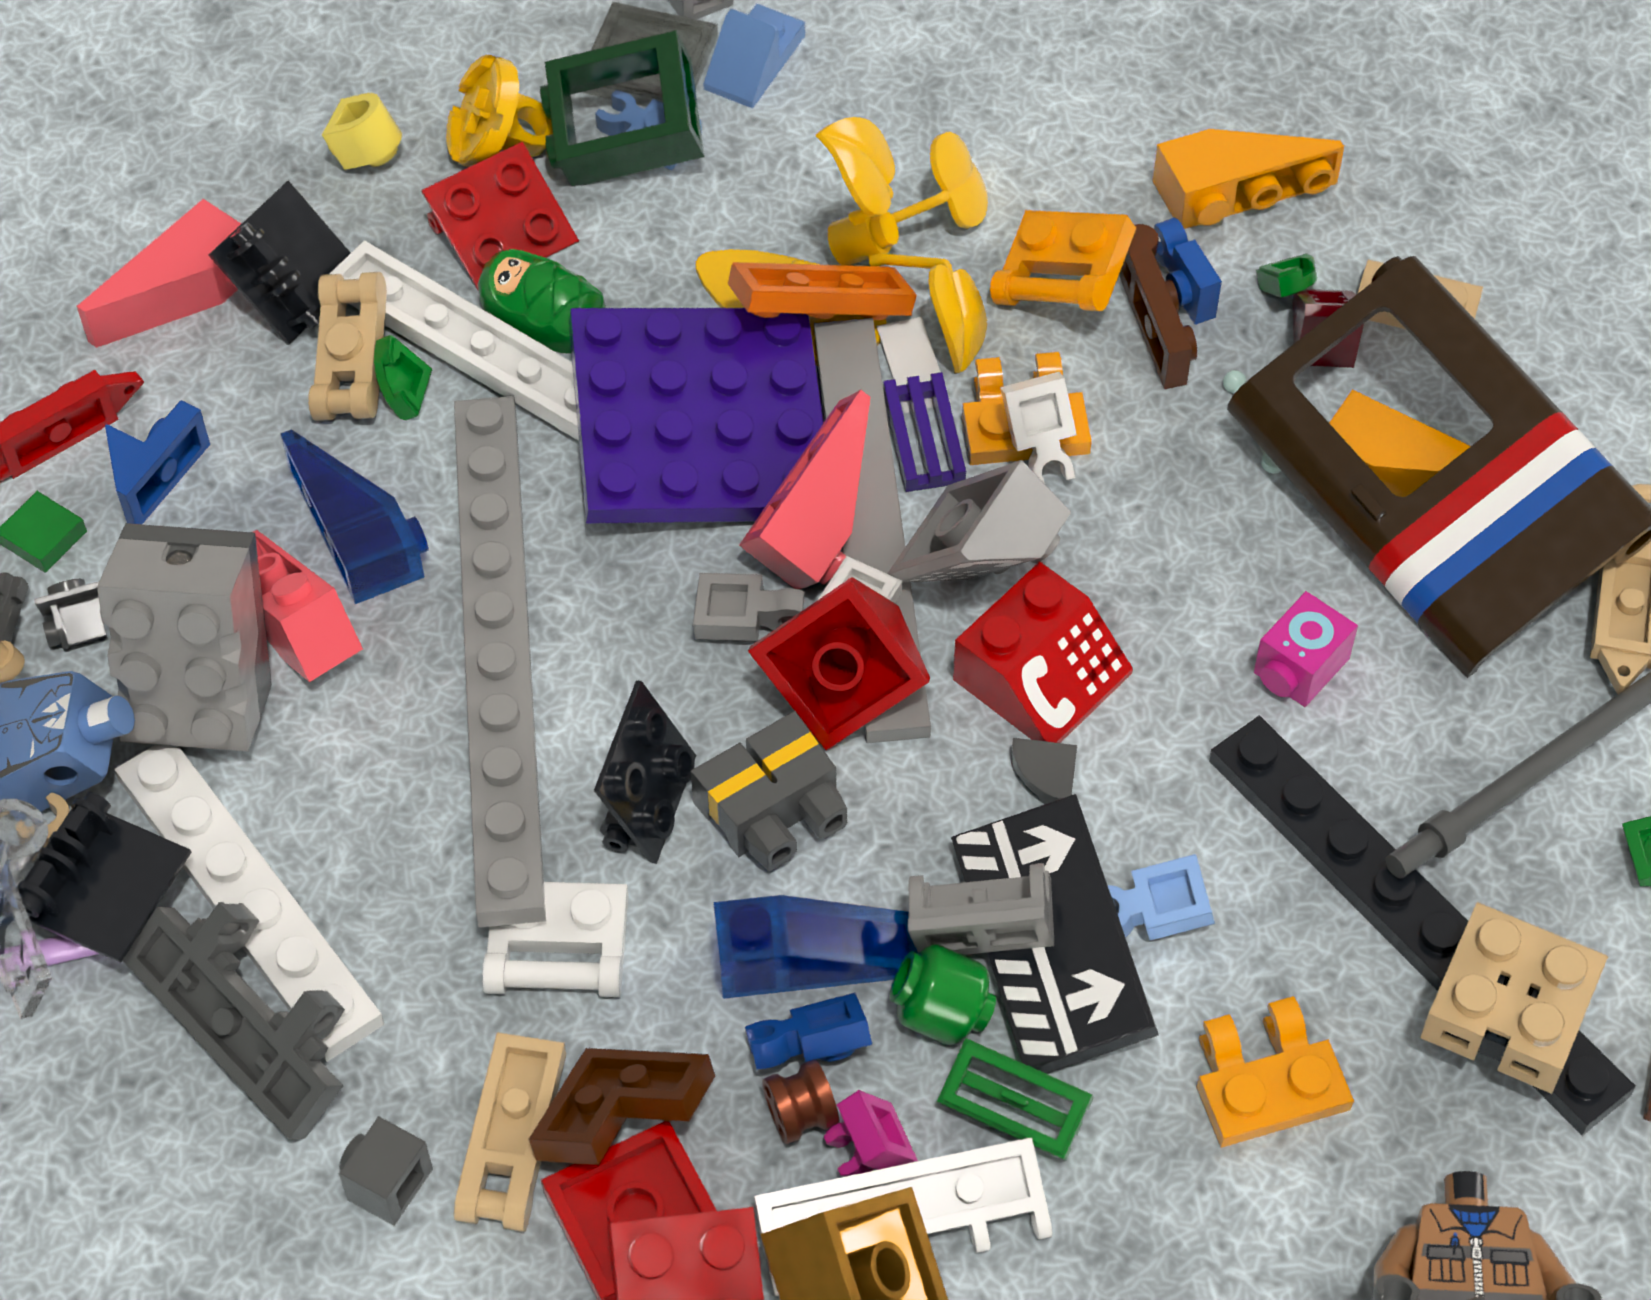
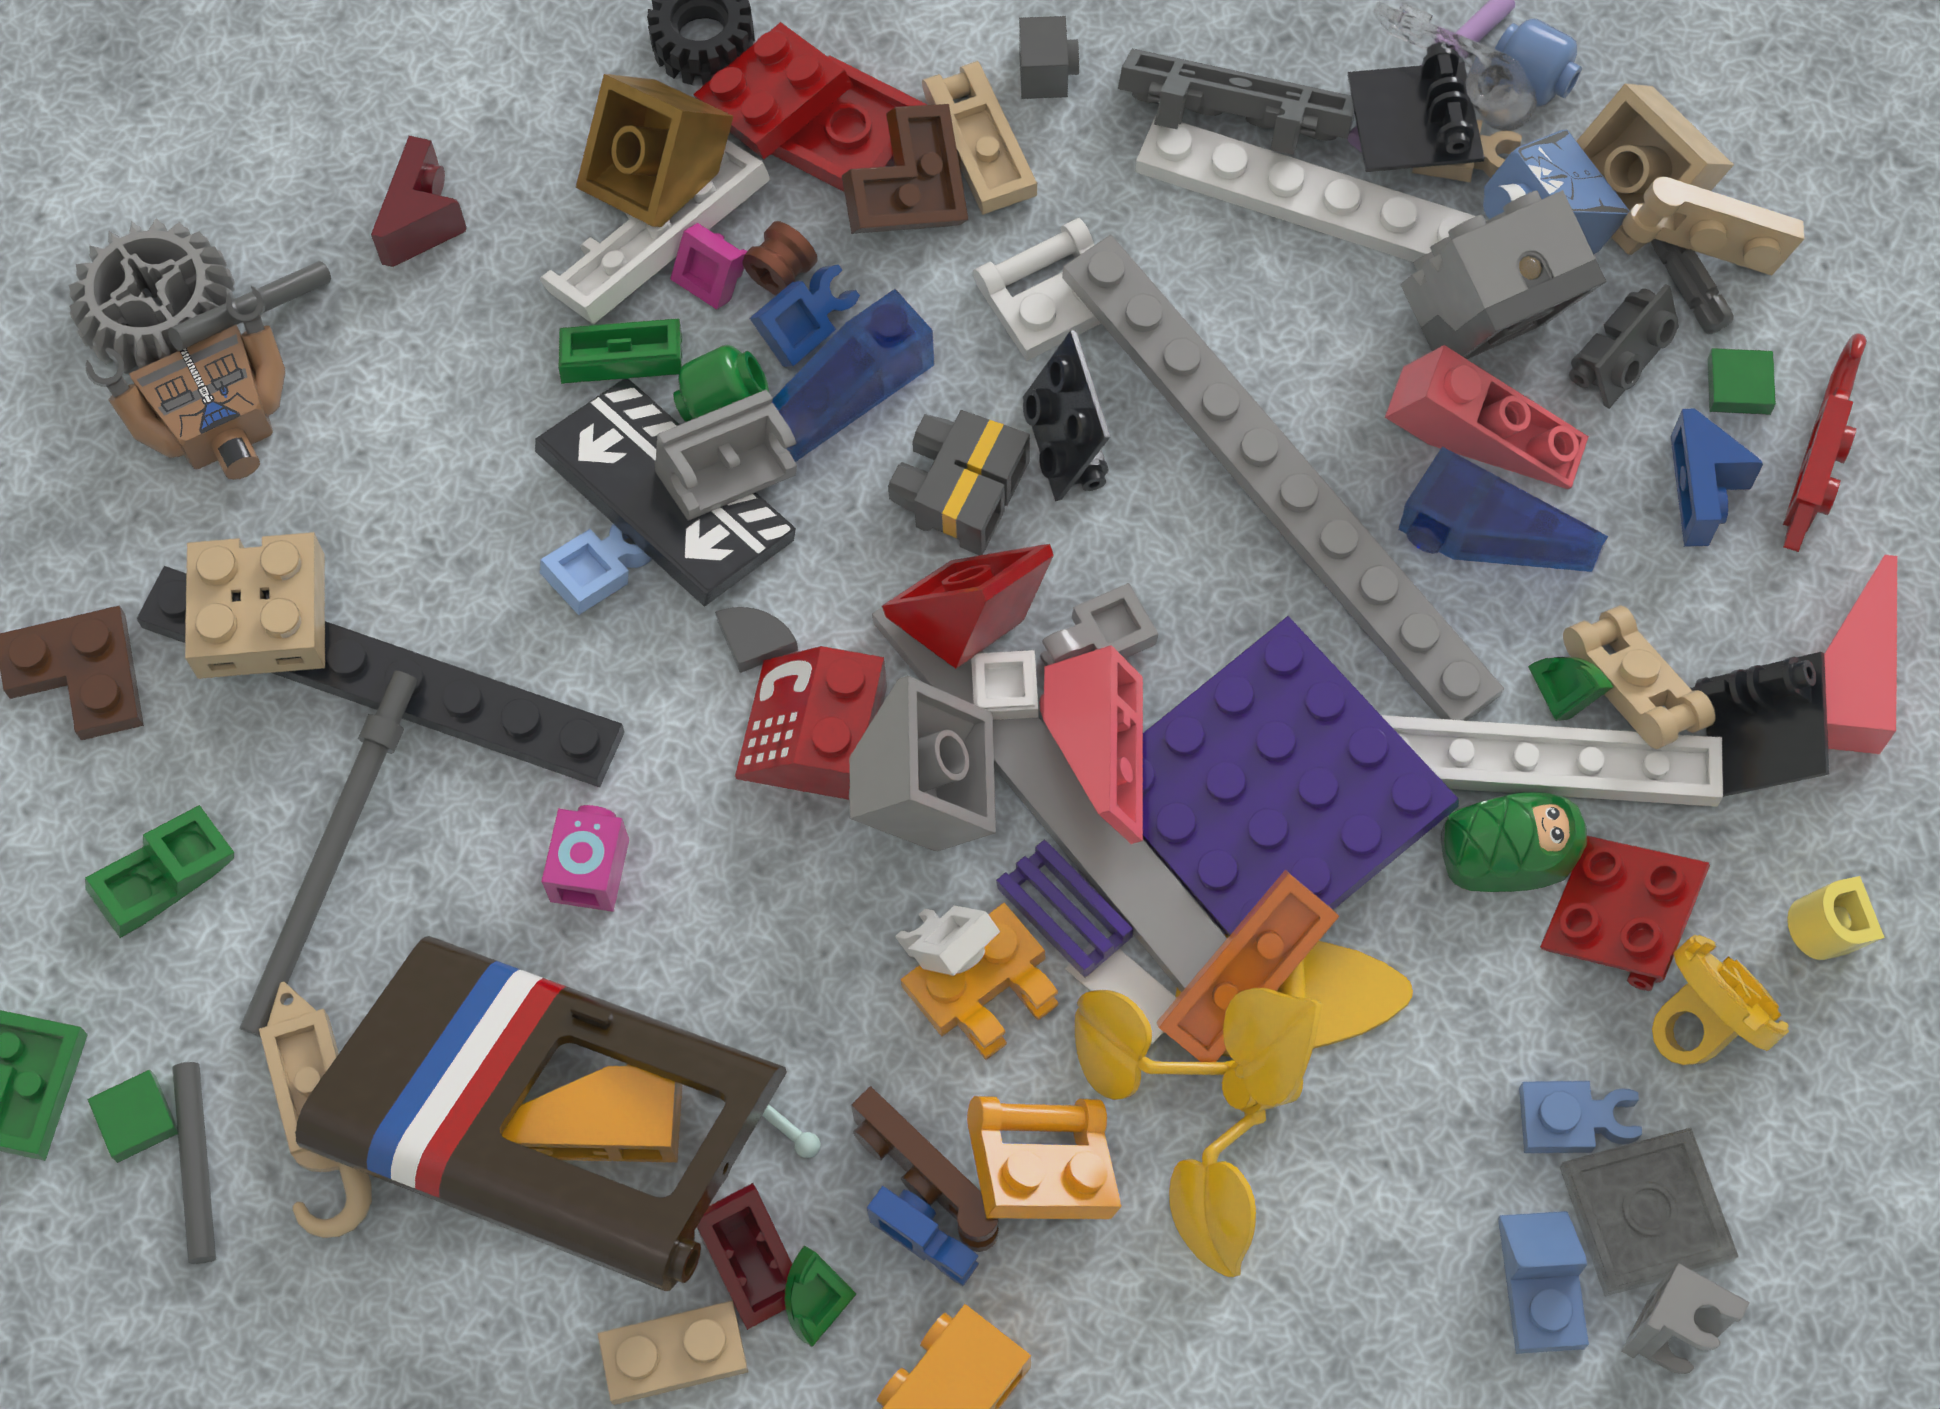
camera: 150 degrees right, 10 degrees up
dark green window [540,30,704,187] -> none
light orange plate [1196,996,1354,1148] -> none

